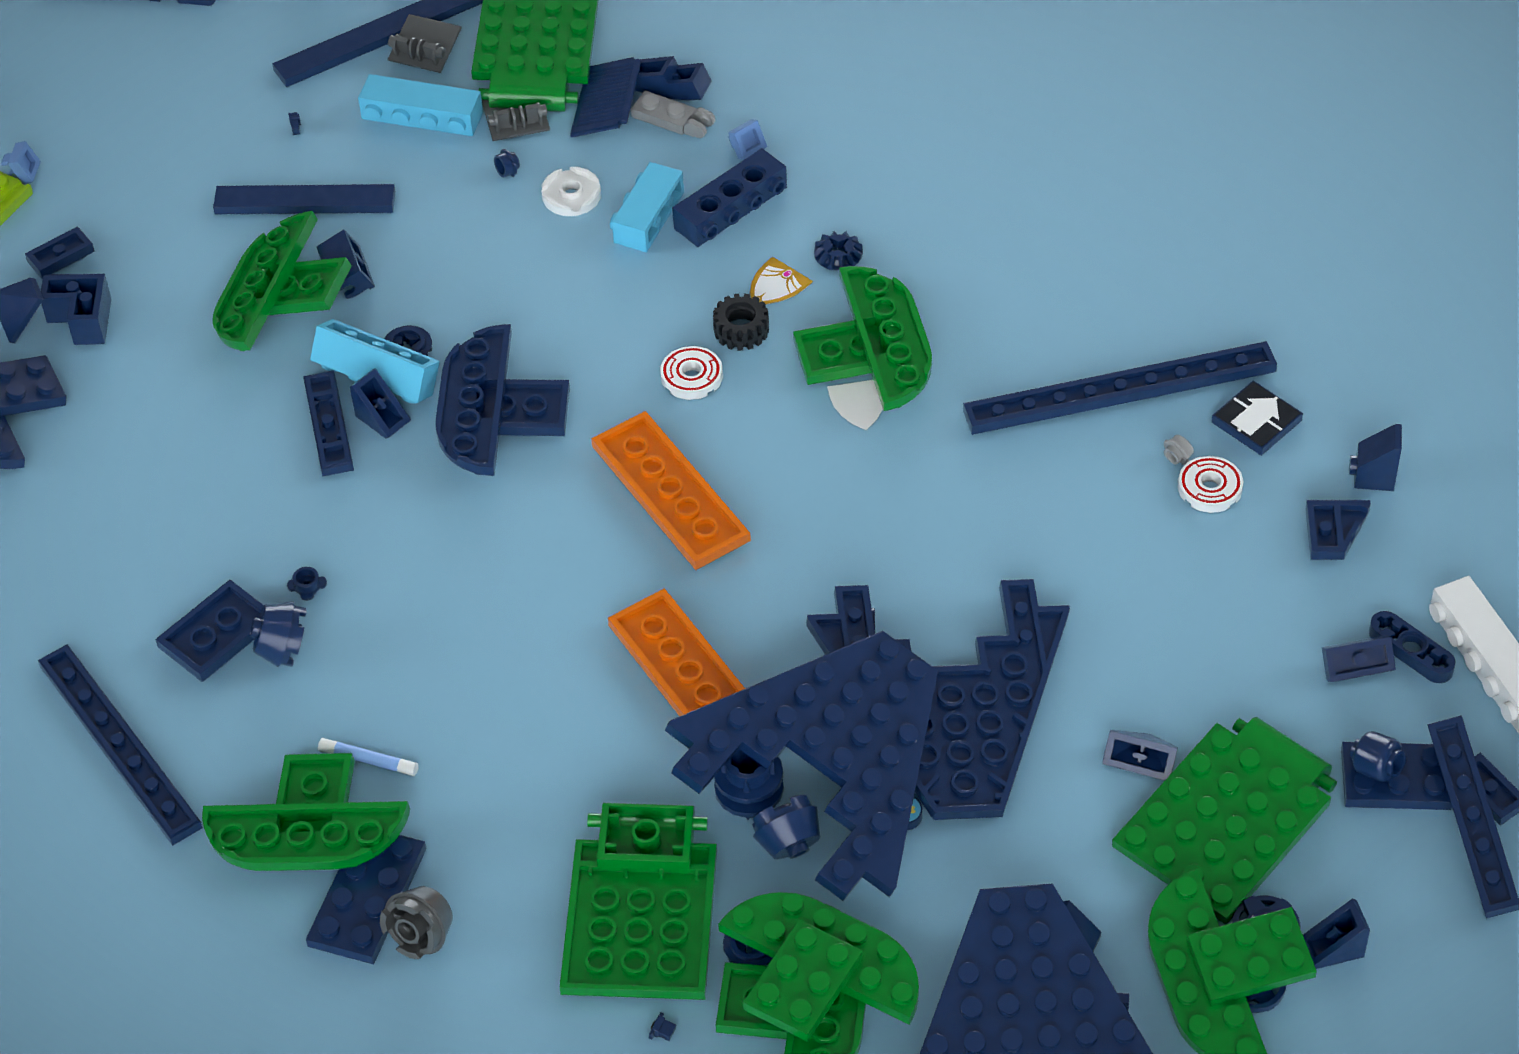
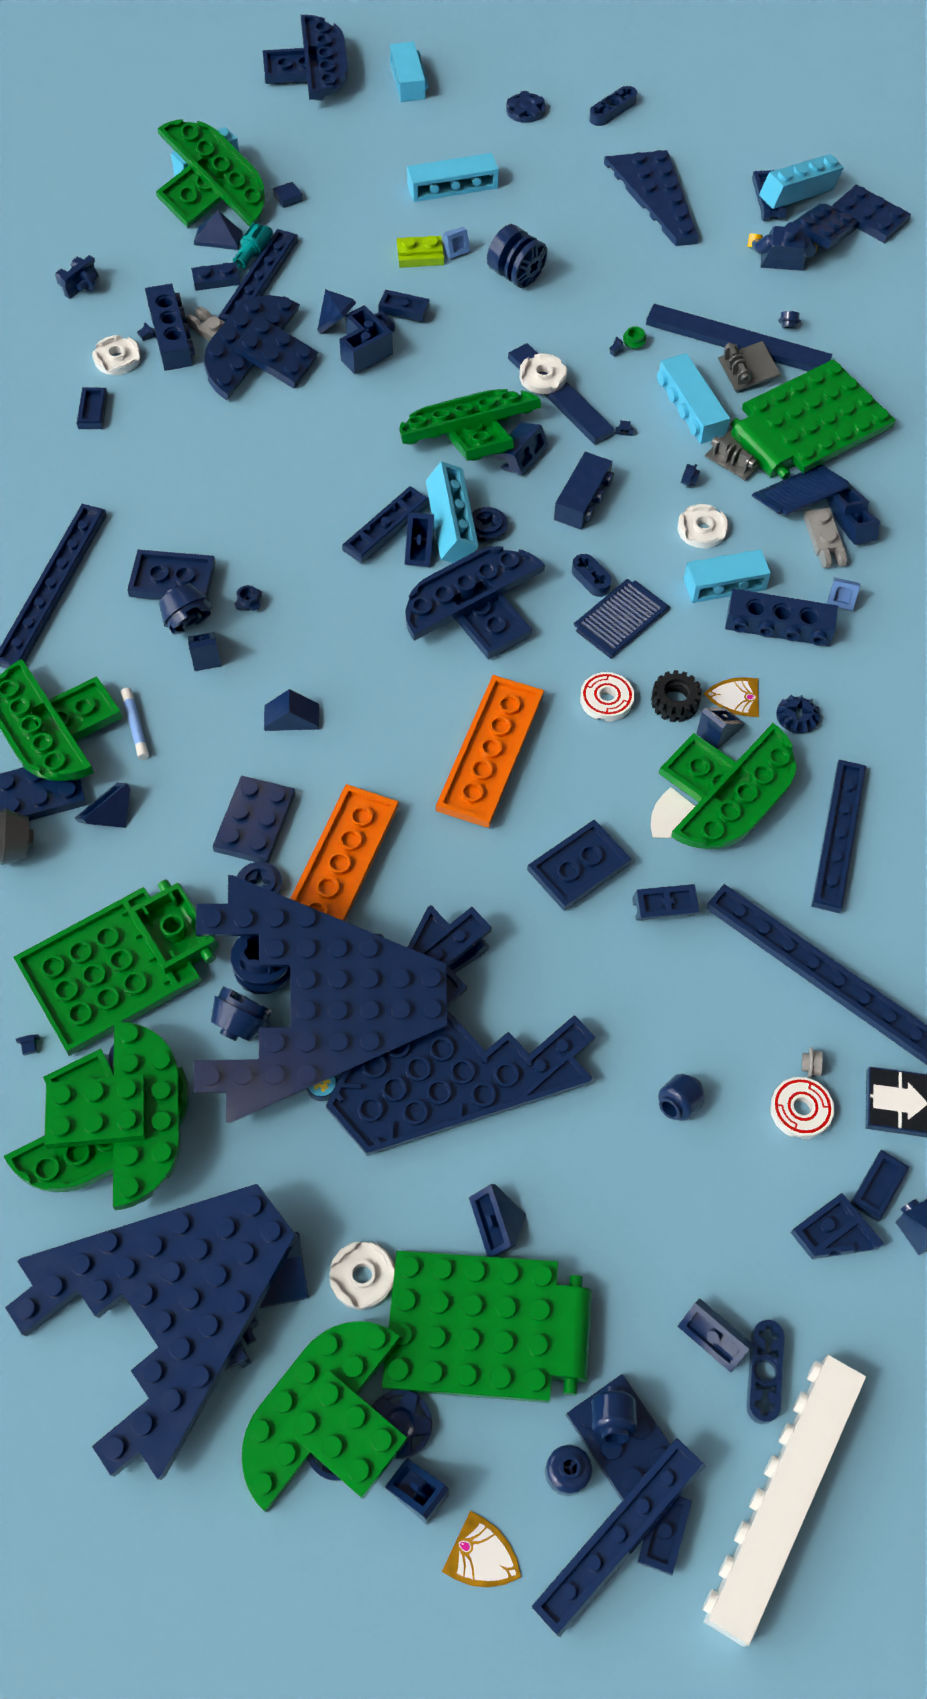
camera: 50 degrees right, 10 degrees up
none -> dark blue slope [75,782,130,828]
none -> dark blue slope [188,632,221,671]
none -> dark blue plate [212,775,295,863]
none -> dark blue gear [237,862,283,894]
none -> dark blue slope [264,689,319,731]
none -> white tile [329,1242,395,1310]
none -> sticker [442,1511,521,1588]
none -> dark blue wheel [487,224,548,288]
none -> white tile [519,353,567,394]
none -> dark blue plate [527,819,632,911]
none -> dark blue head [545,1444,592,1497]
none -> dark blue brick [554,451,614,530]
none -> dark blue beam [572,554,612,597]
none -> dark blue window [573,579,670,659]
none -> dark blue piece [615,420,634,436]
none -> green plate [623,326,646,349]
none -> dark blue hinge [632,884,699,921]
none -> dark blue head [658,1074,705,1121]
none -> dark blue slope [696,707,745,749]
none -> dark blue tile [811,759,866,914]
none -> dark blue tile [850,1150,909,1222]

